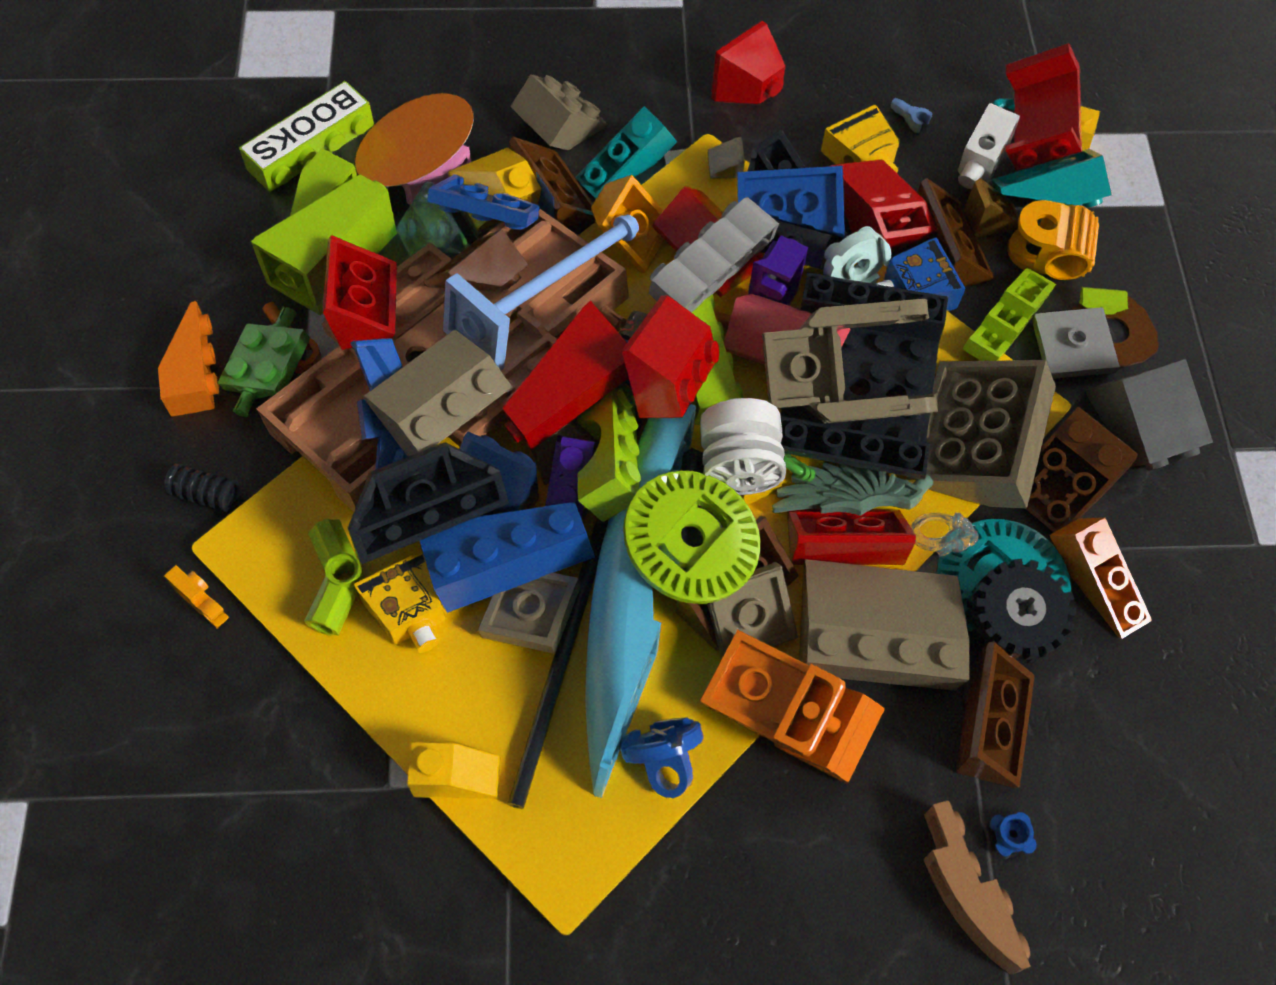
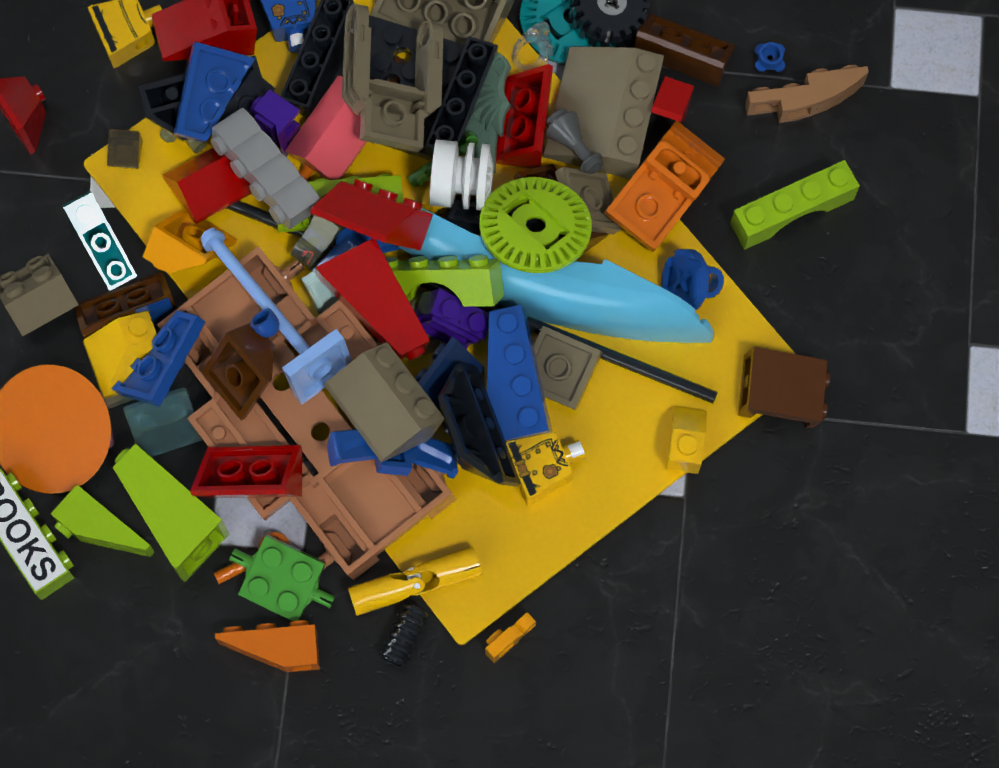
camera: 80 degrees left, 10 degrees up
lime piece [304,518,366,636] -> none
light aqua plate [823,226,891,284] -> none
none -> blue hinge [250,308,279,338]
none -> yellow piece [348,547,482,616]
none -> dark grey piece [546,109,603,175]
none -> red slope [651,76,694,122]
none -> lime arch [730,160,860,250]
none -> reddish brown panel [738,347,830,428]

